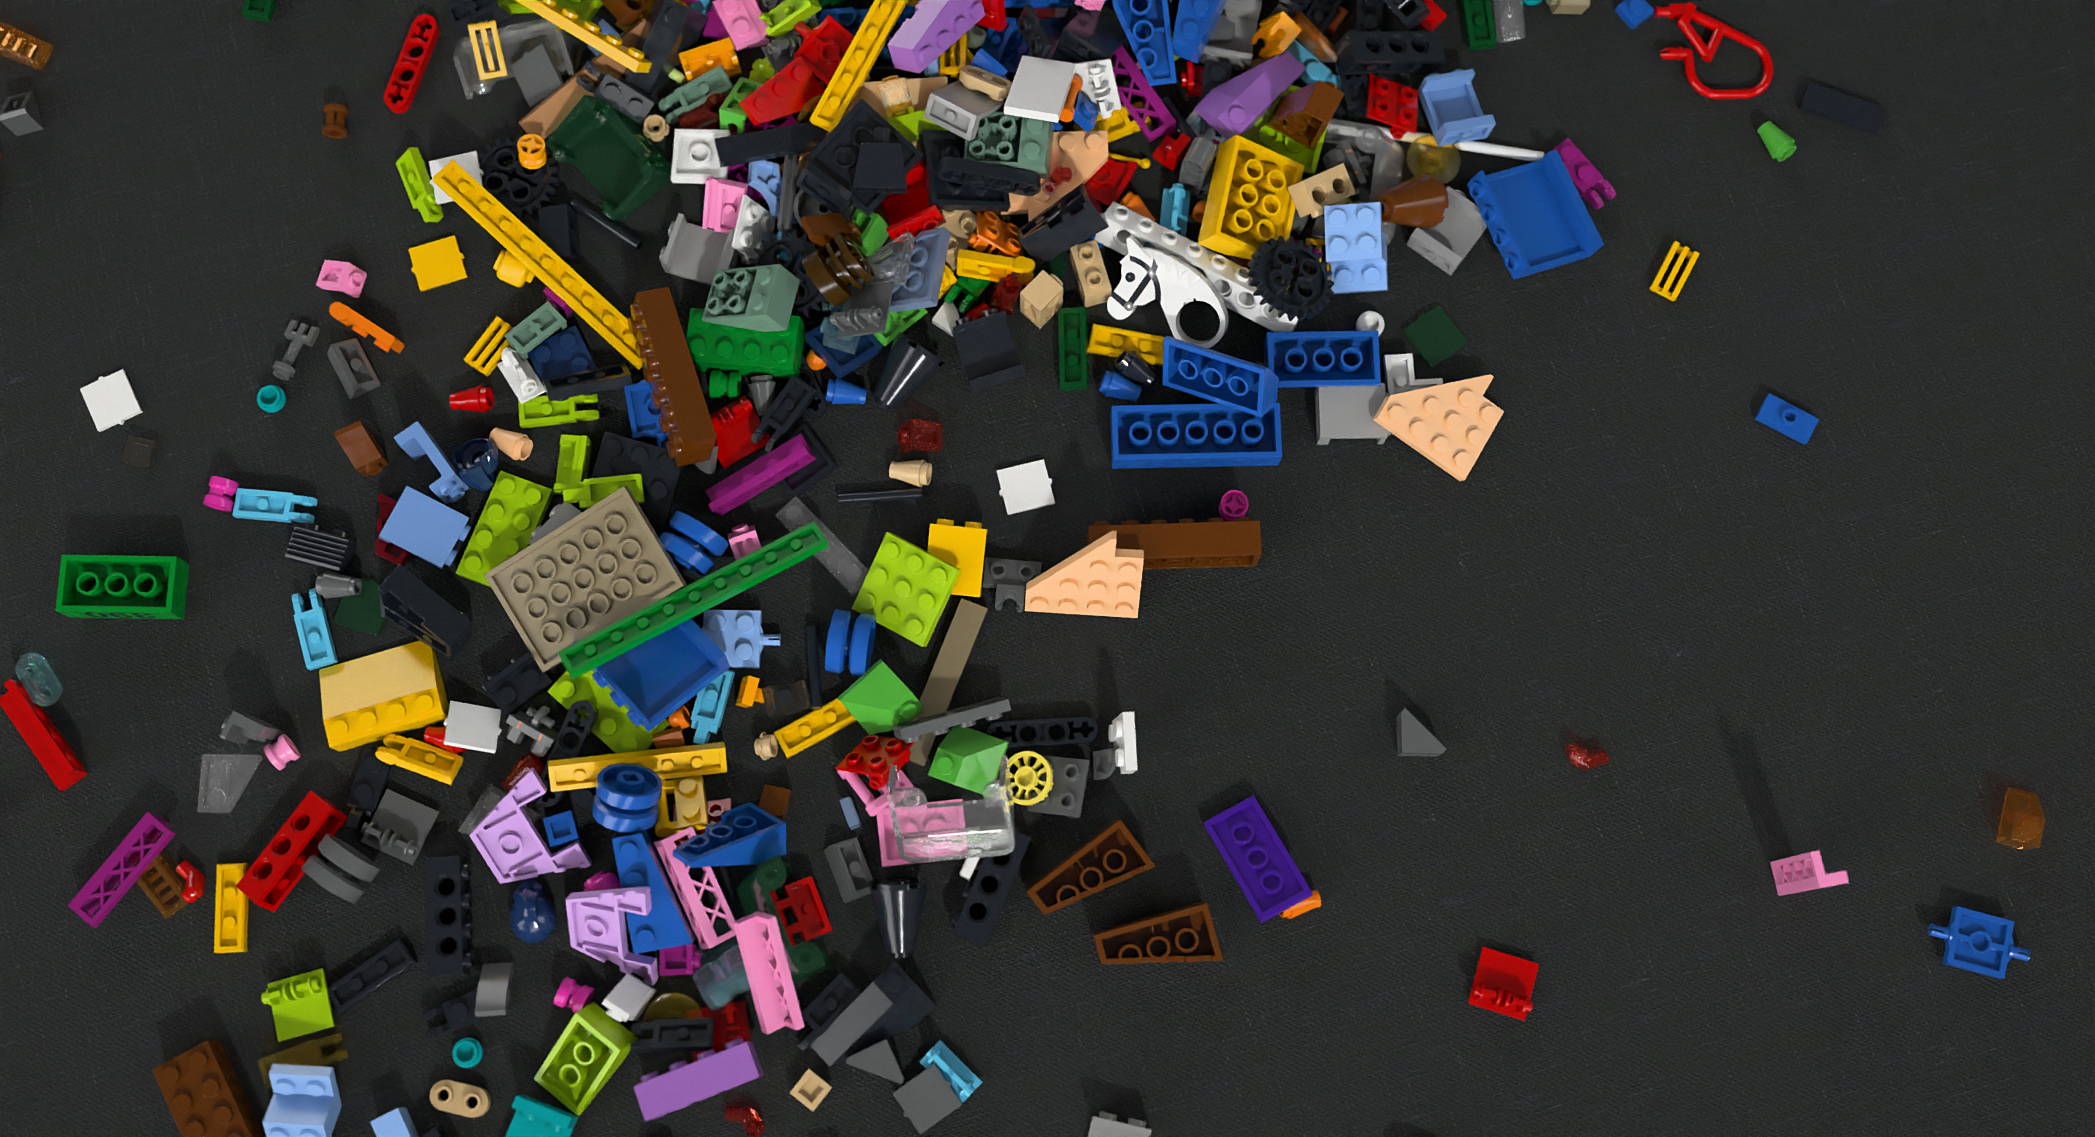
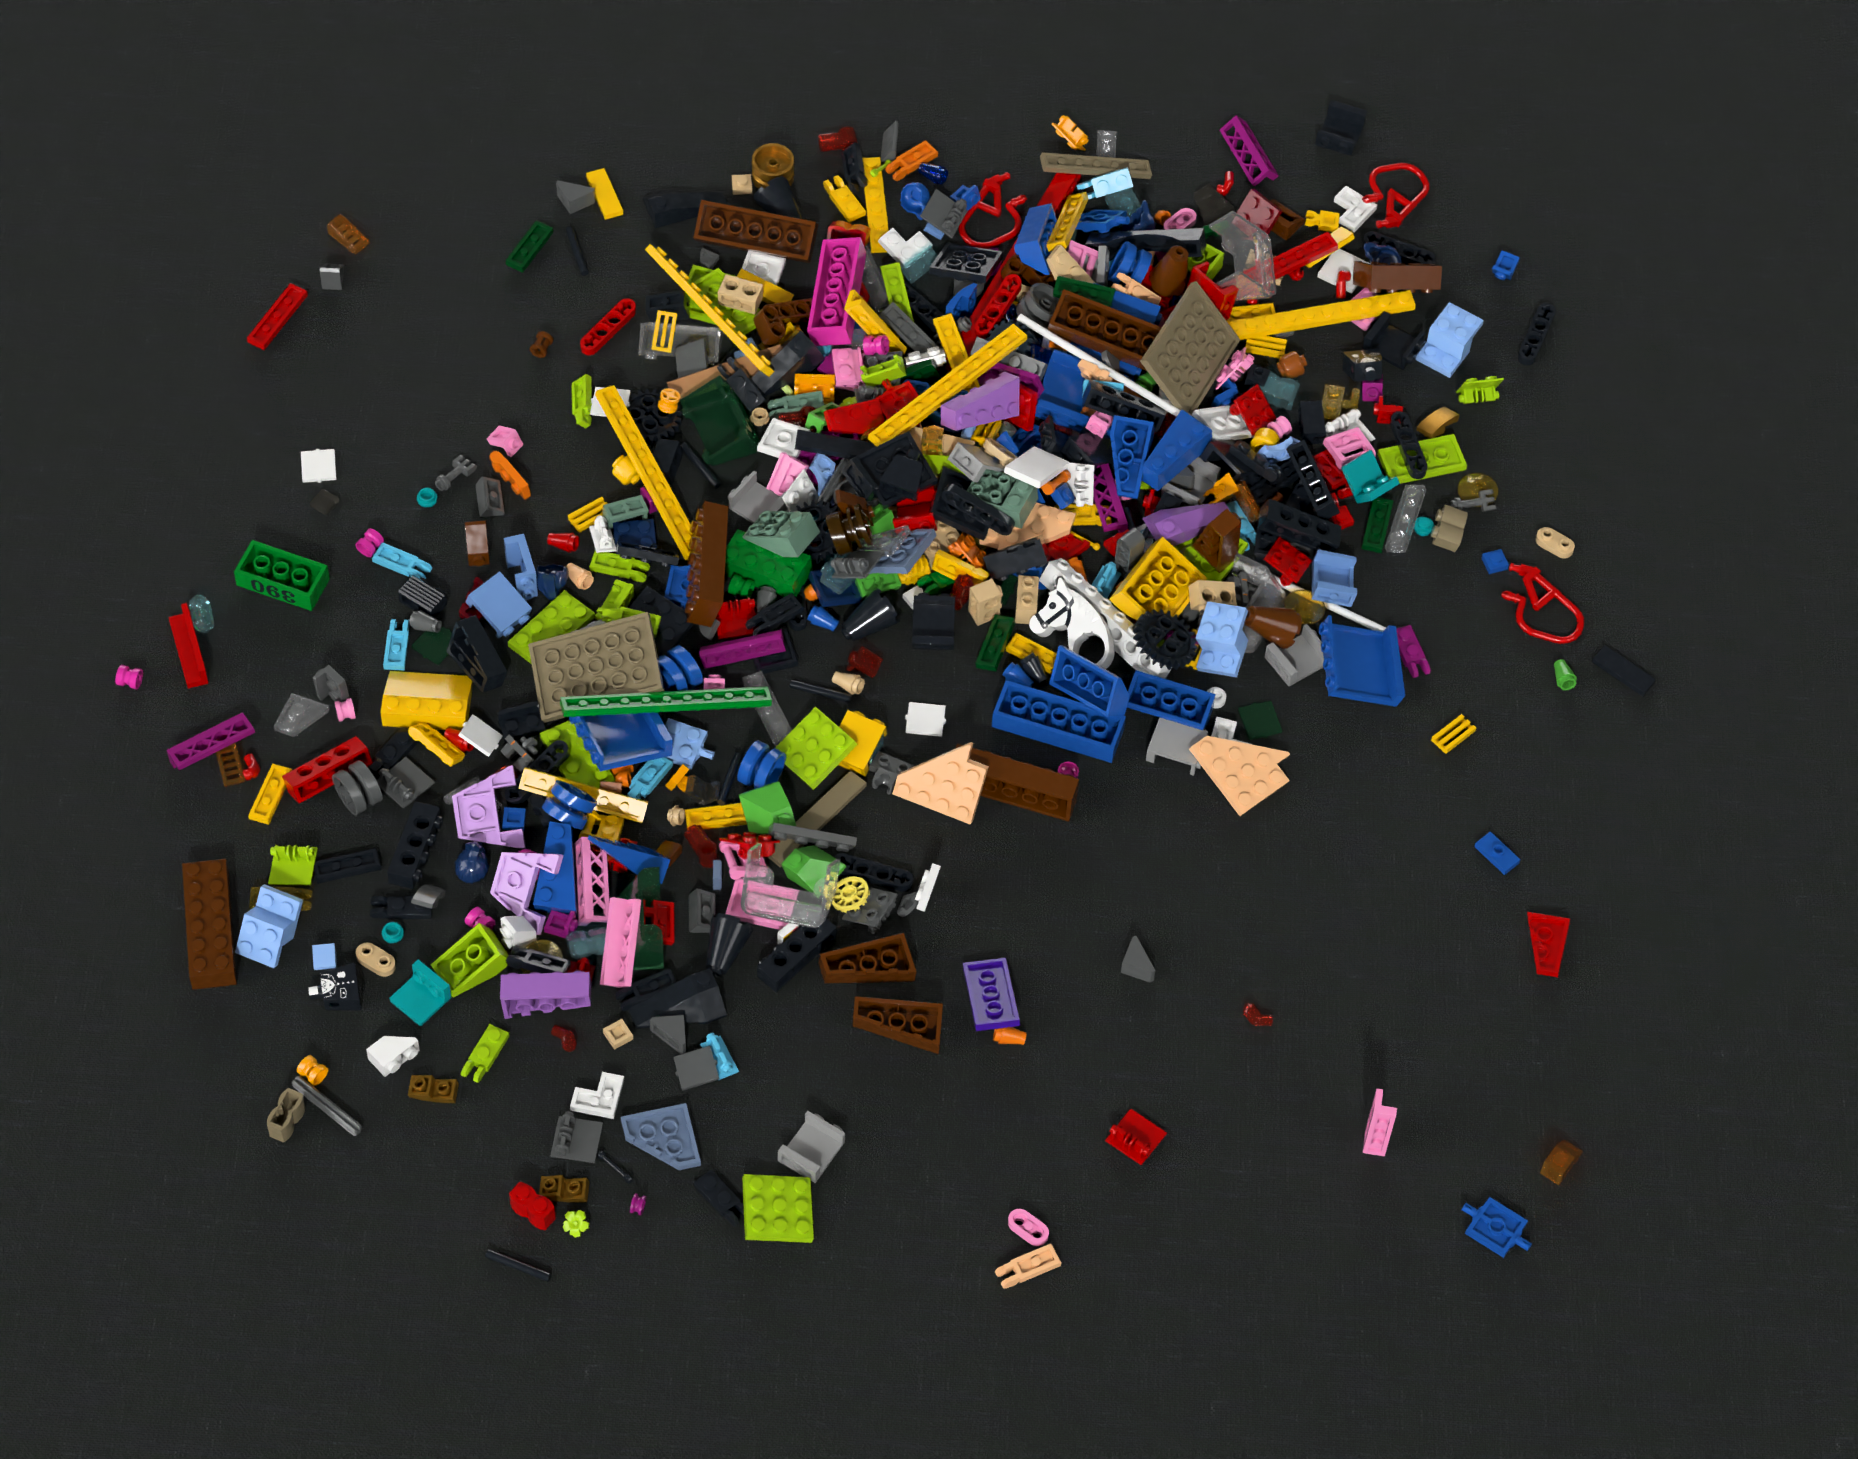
camera: 20 degrees right, 20 degrees down
yellow piece [408,235,468,291] -> none
clear red arm [1043,166,1072,195] -> none
none -> clear red piece [684,824,718,868]
none -> red wing [1527,912,1570,977]

